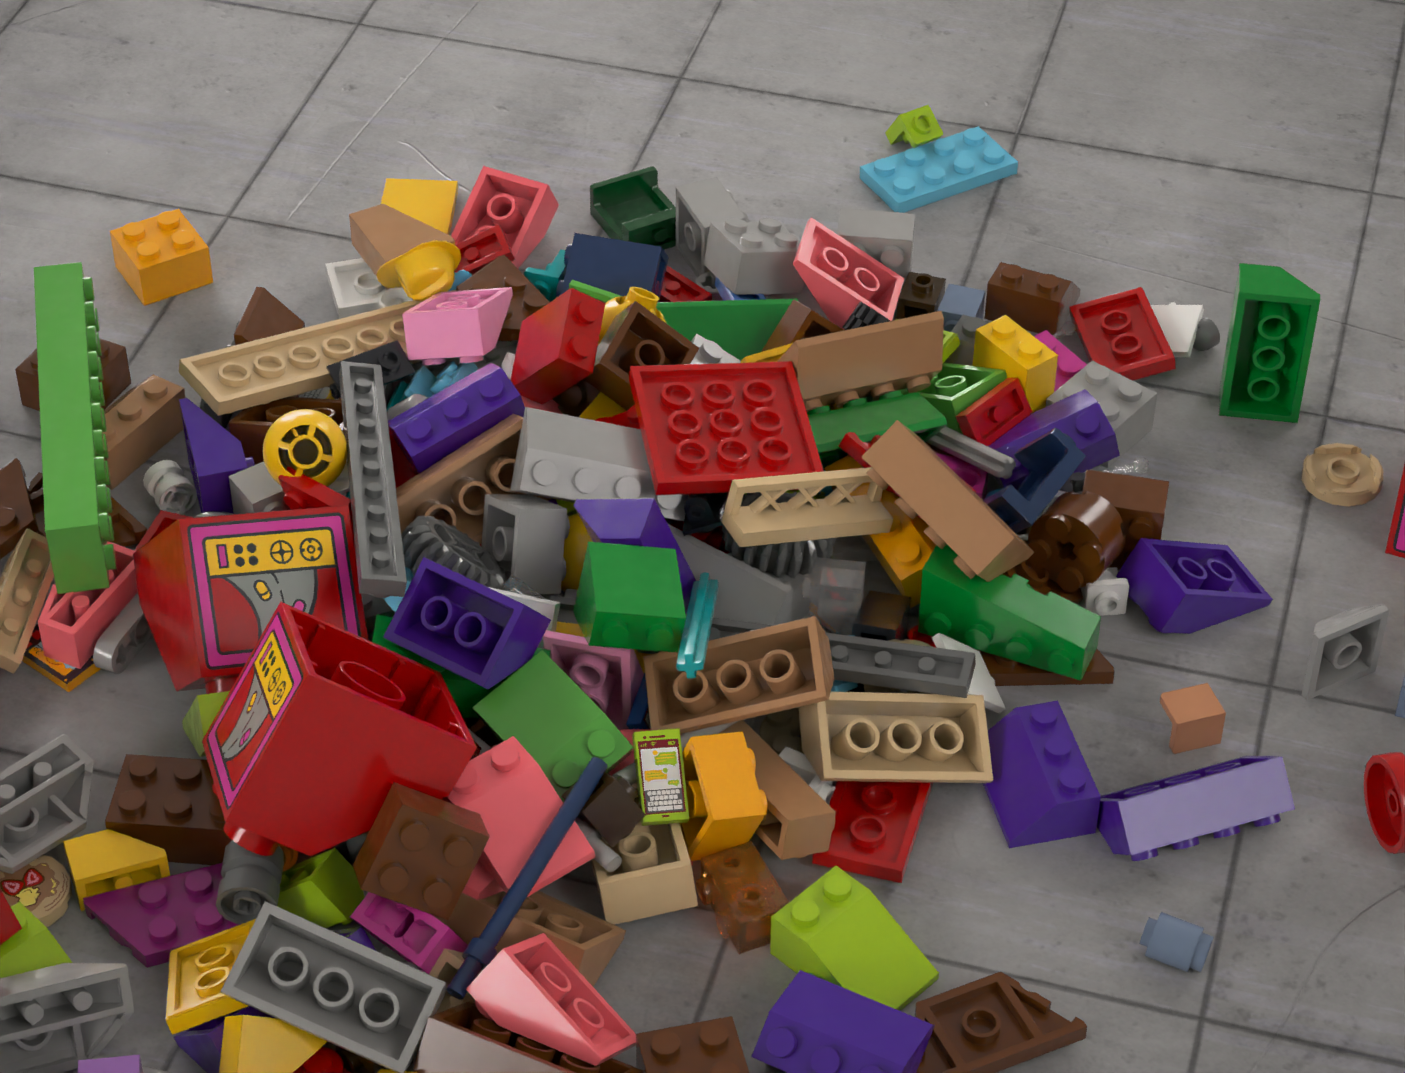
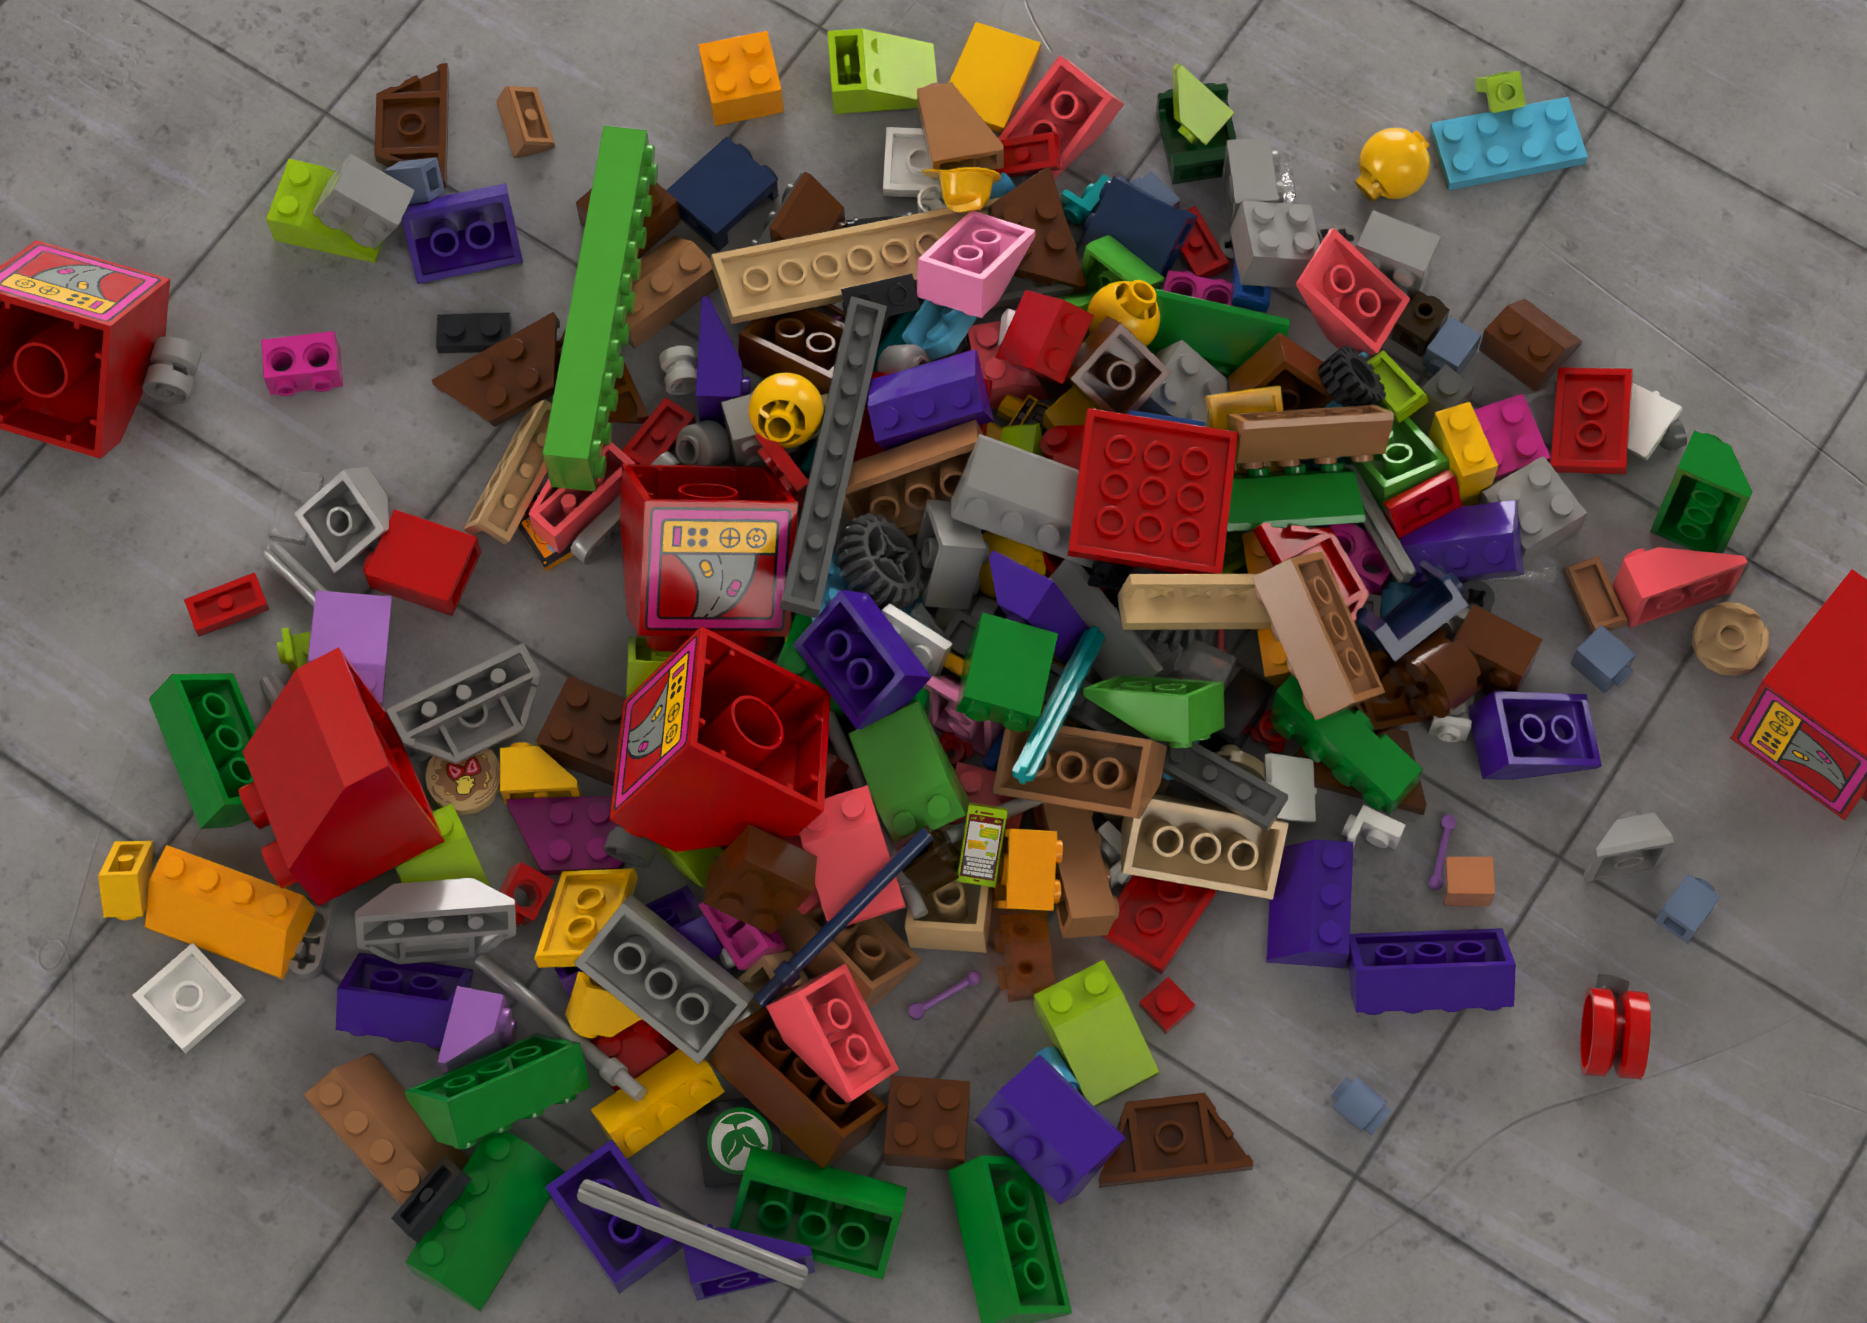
camera: 20 degrees right, 25 degrees up
none -> red brick [499,862,555,927]
none -> dark blue panel [666,137,779,252]
none -> lime slope [827,28,937,114]
none -> medium lavender hinge [908,970,982,1020]
none -> bright green slope [1083,674,1225,748]
none -> red plate [1139,976,1195,1034]
none -> lime slope [1172,63,1235,145]
none -> white bracket [1341,805,1406,850]
none -> yellow brick [1354,128,1431,202]
none -> medium lavender hinge [1428,815,1456,890]
none -> medium nougat tile [1563,556,1628,635]
none -> sand blue brick [1571,625,1636,693]
none -> coral slope [1612,547,1748,628]

